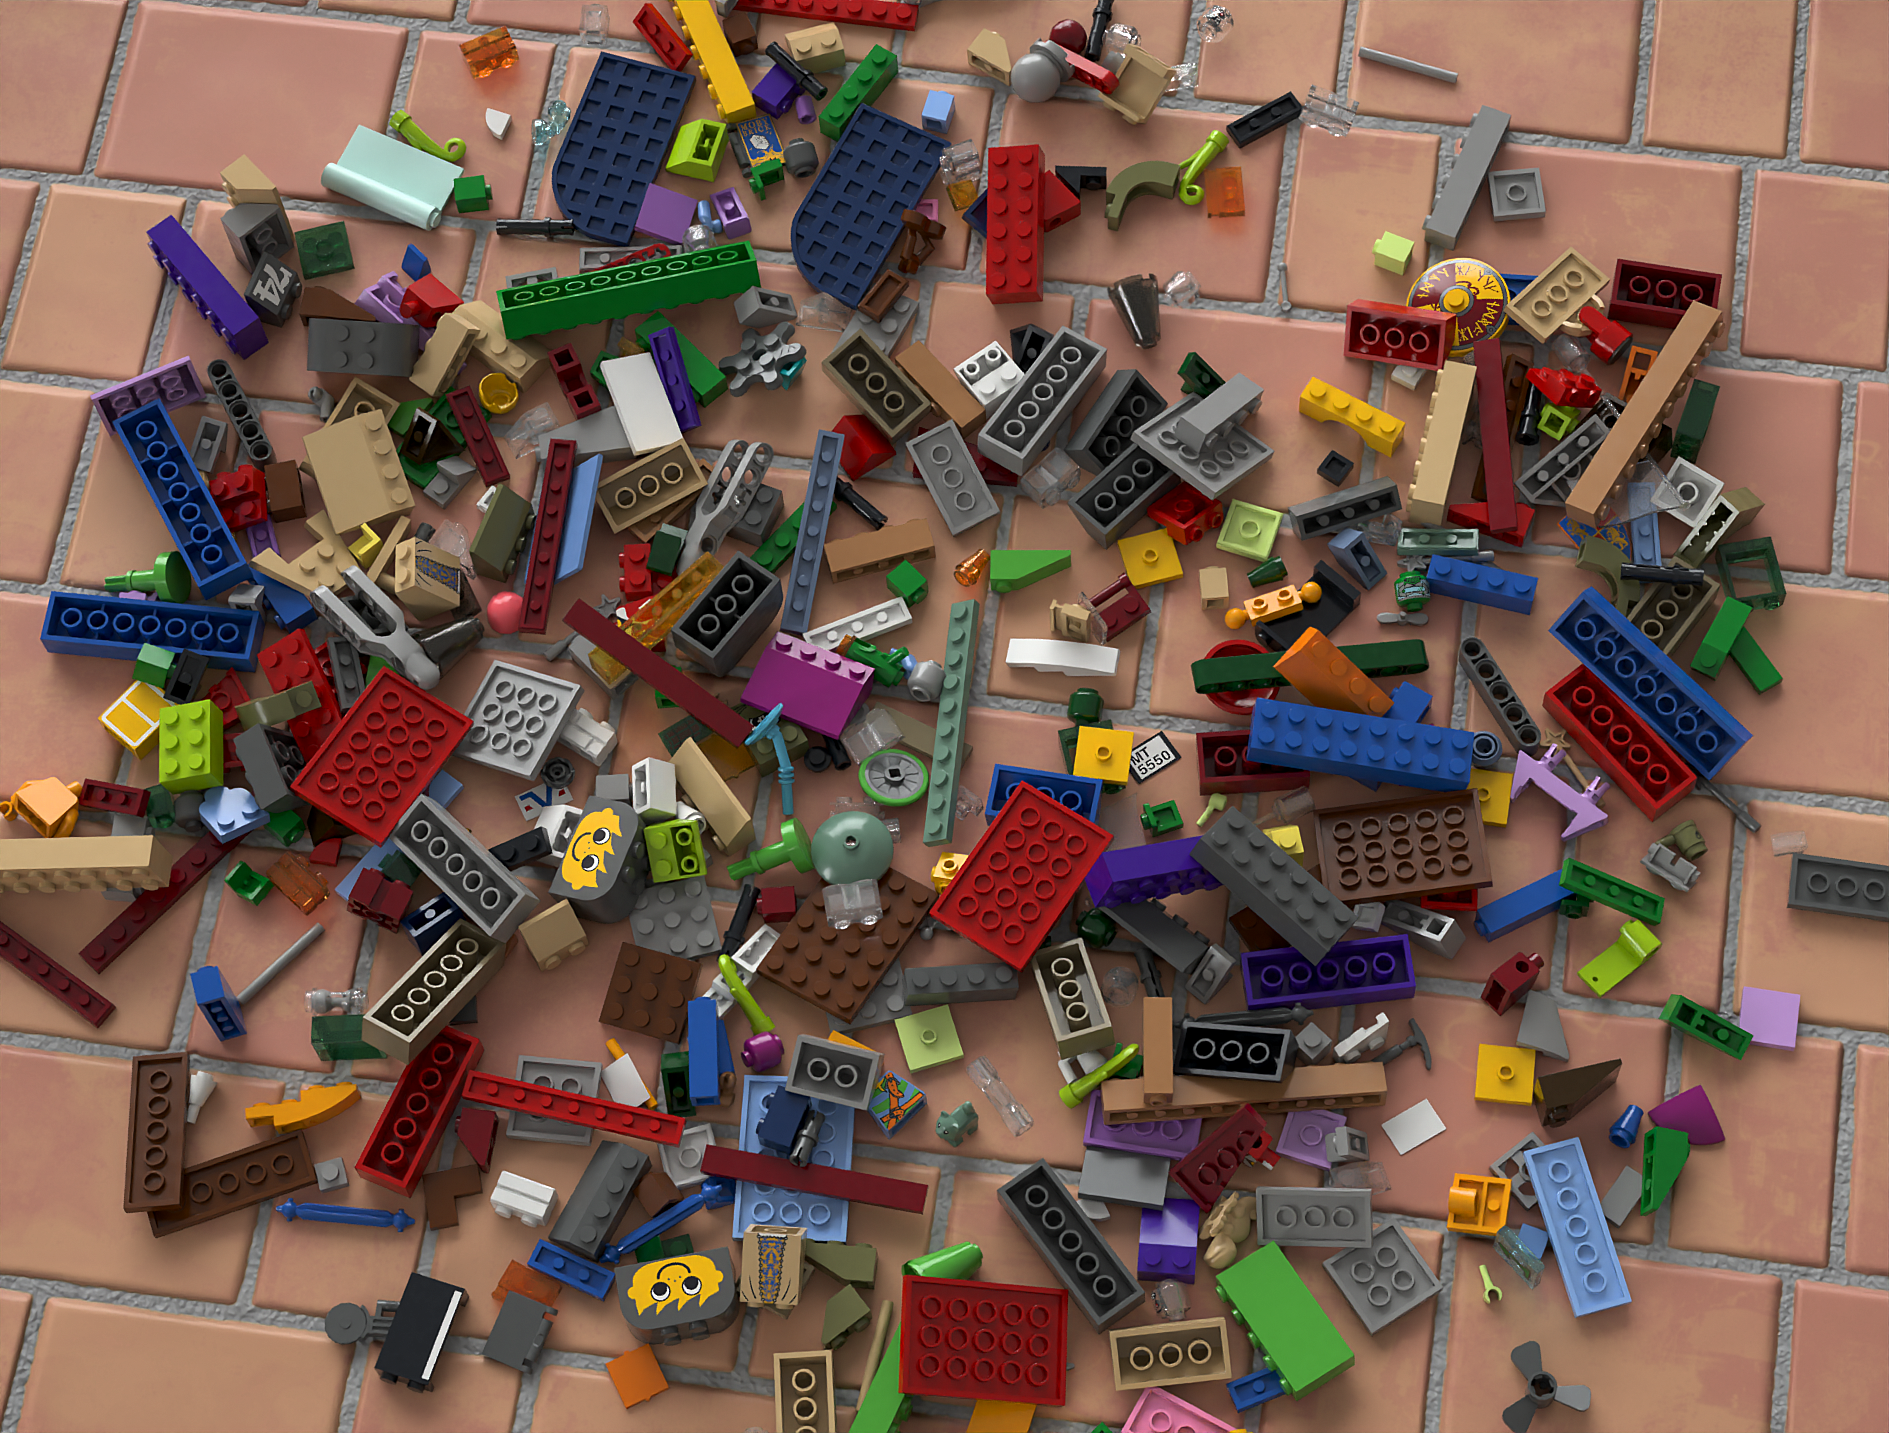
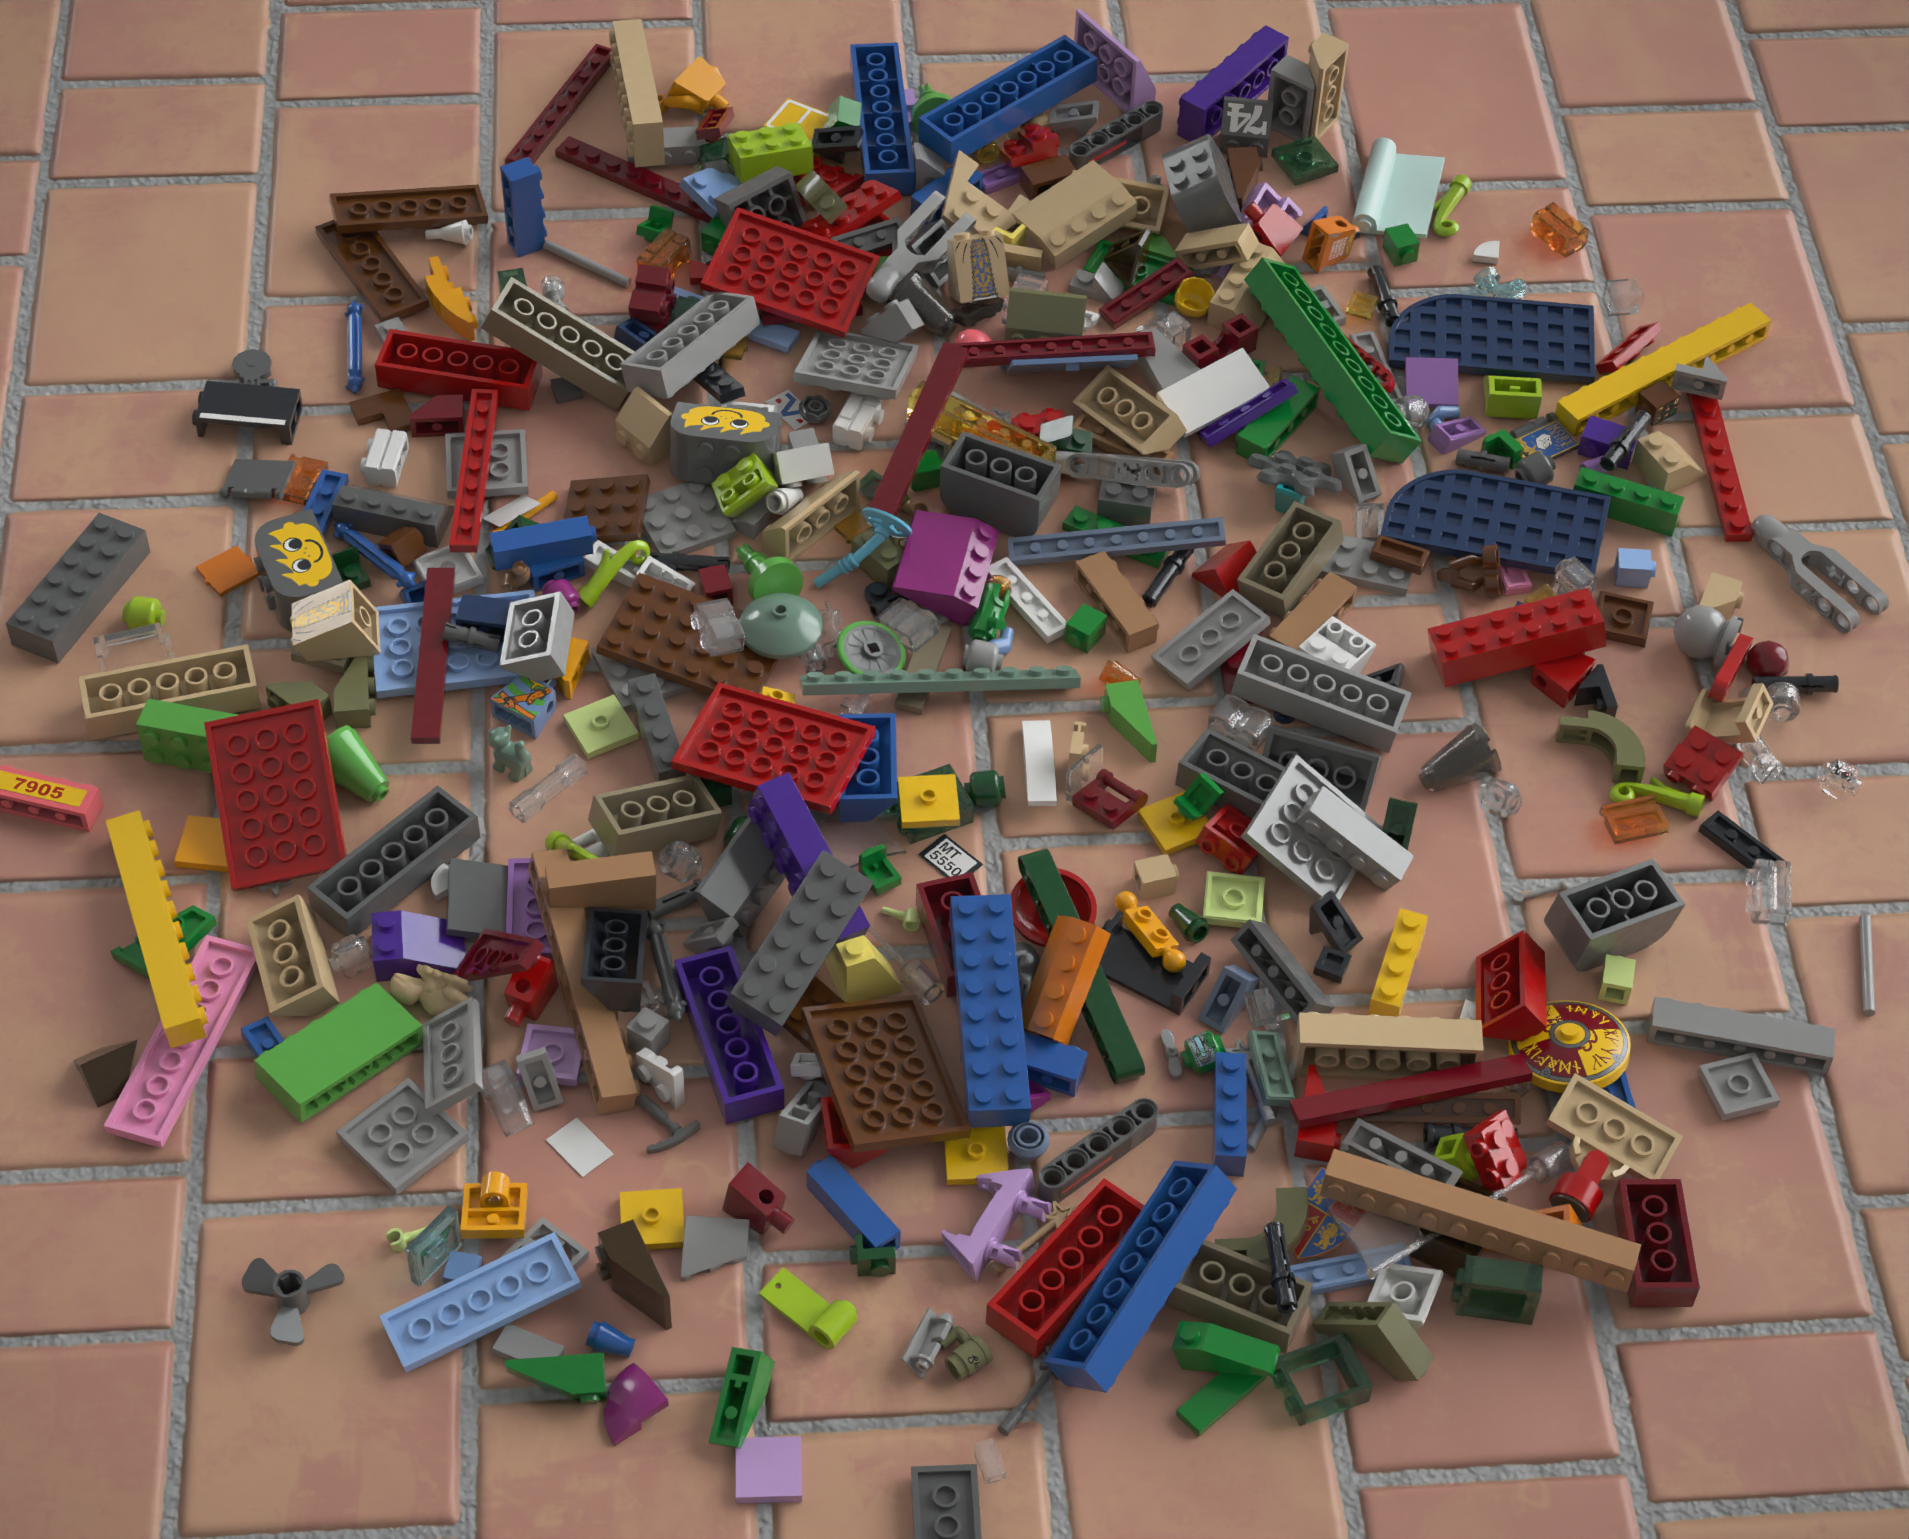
camera: 70 degrees right, 15 degrees down
green plate [1559,858,1665,926] -> none
none -> light grey slope [860,299,925,343]
none -> green bracket [1173,773,1224,821]
none -> orange torso [1302,216,1360,273]
none -> black slope [1309,890,1363,953]
none -> clear yellow plate [1346,290,1379,321]
none -> dark grey pin [1455,448,1511,474]
none -> dark grey brick [1544,859,1686,972]
none -> reddish brown tile [1597,591,1654,648]
none -> red plate [1663,725,1743,801]

